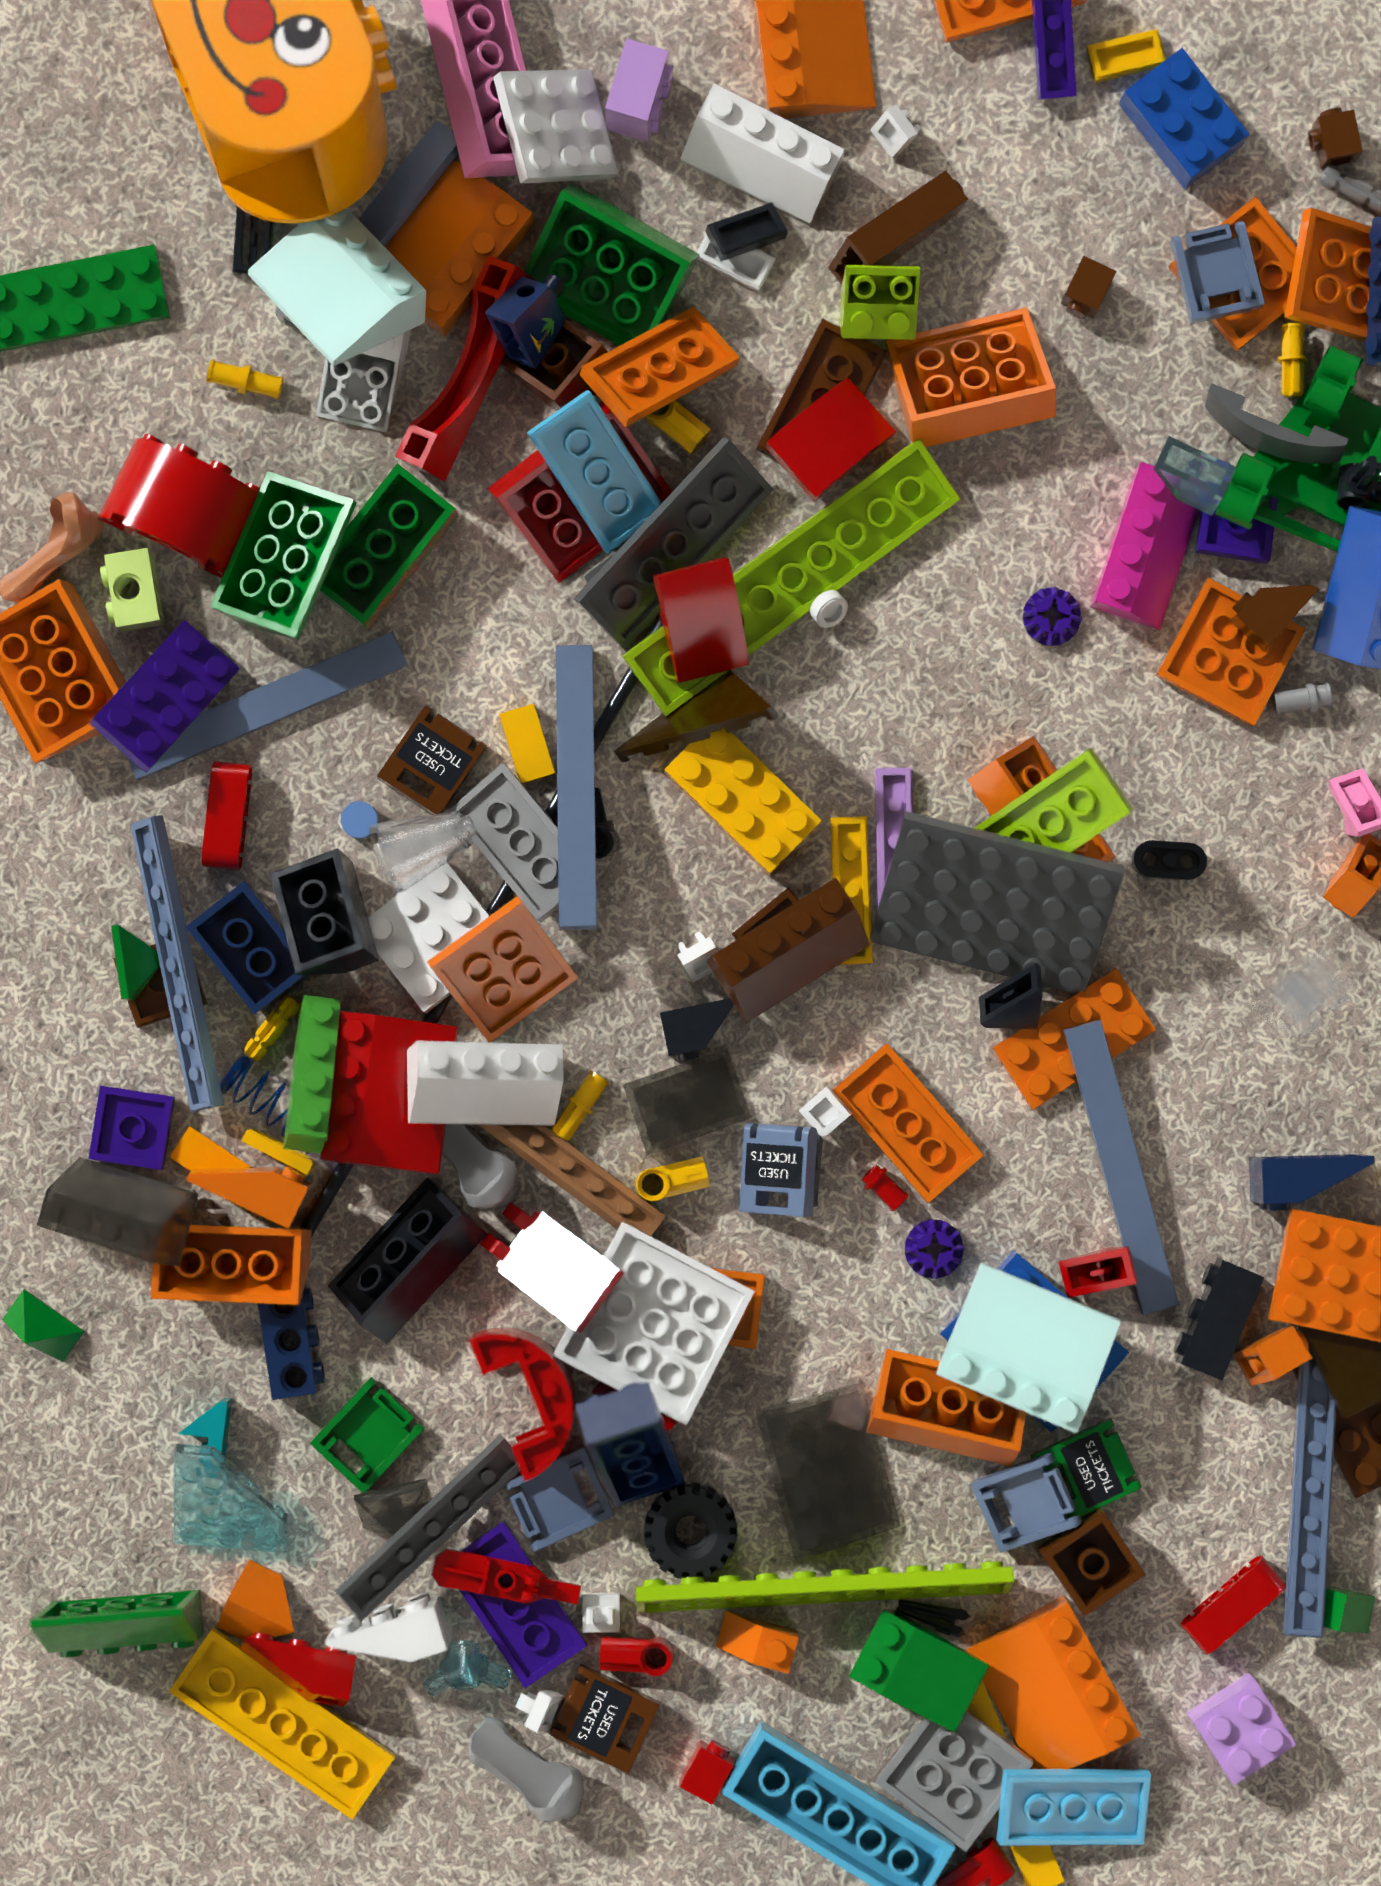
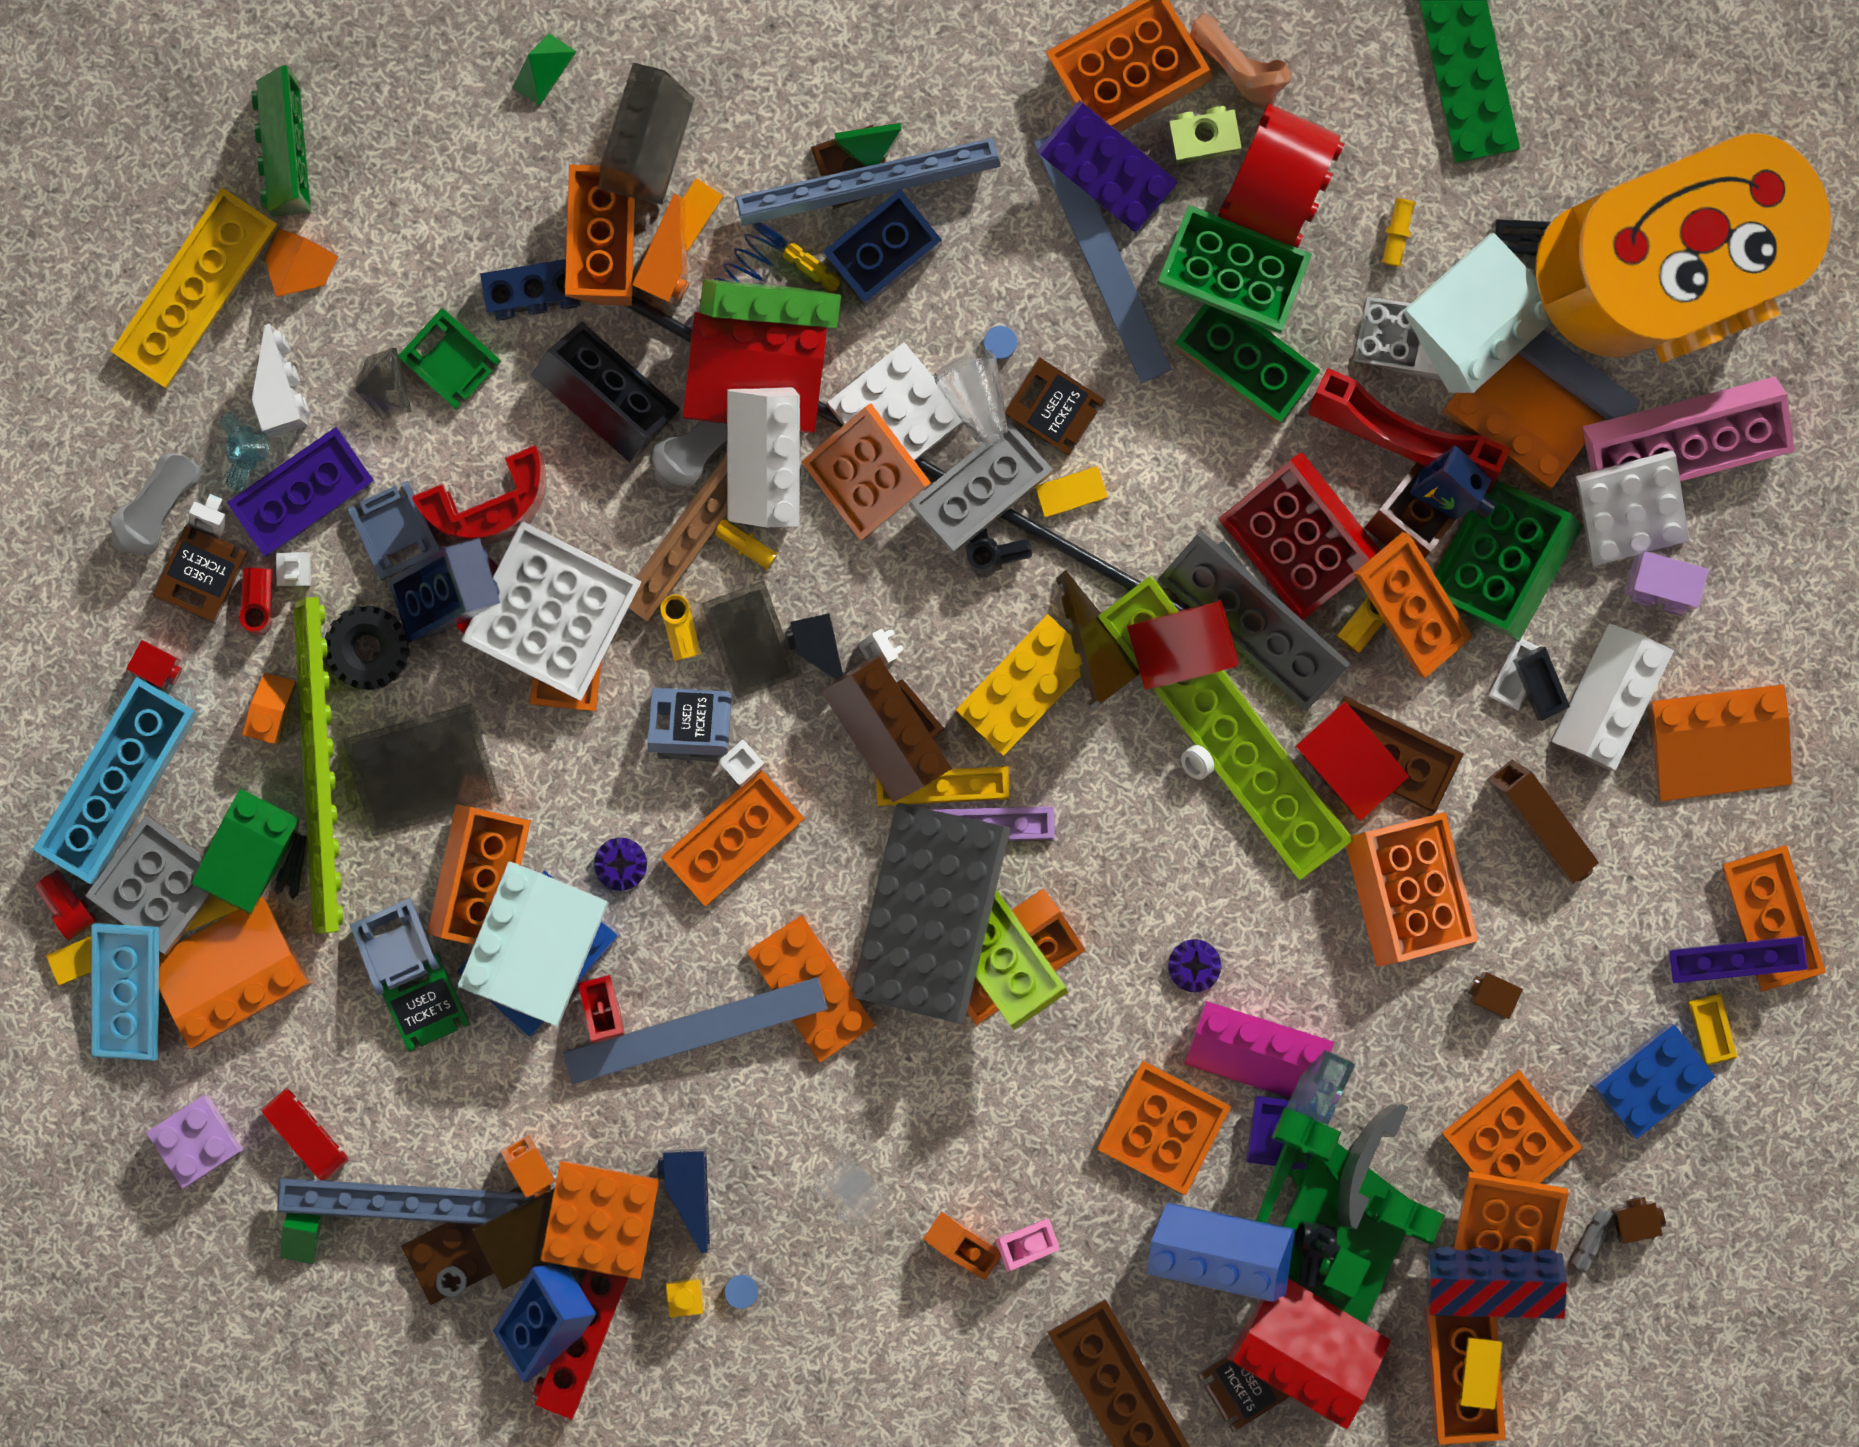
camera: 85 degrees right, 0 degrees up
dark purple plate [88,1086,175,1170] -> none
clear light blue plate [174,1444,288,1553] -> none
teal slope [179,1398,232,1477] -> none
red beam [202,761,253,870] -> none
red slope [240,1633,357,1707] -> none
yellow tile [241,1128,317,1175] -> none
black slope [270,848,379,975] -> none
dark grey plate [334,1435,520,1622] -> none
red piece [431,1549,581,1604] -> none
tile [480,1202,625,1334] -> none
medium azure tile [527,390,662,554] -> none
sand blue tile [556,645,597,930] -> none
lime slope [839,265,921,340] -> none
red pin [861,1164,909,1212] -> none
white tile [870,104,921,159] -> none
black slope [979,963,1043,1029] -> none
reddish brown brick [1037,1508,1146,1617] -> none
black plate [1131,840,1207,880] -> none
sand blue container [1171,221,1265,325] -> none
black brick [1174,1258,1264,1381] -> none
reddish brown slope [1230,585,1318,650] -> none
light grey pin [1273,683,1332,715] -> none
yellow axle [1278,323,1308,398] -> none

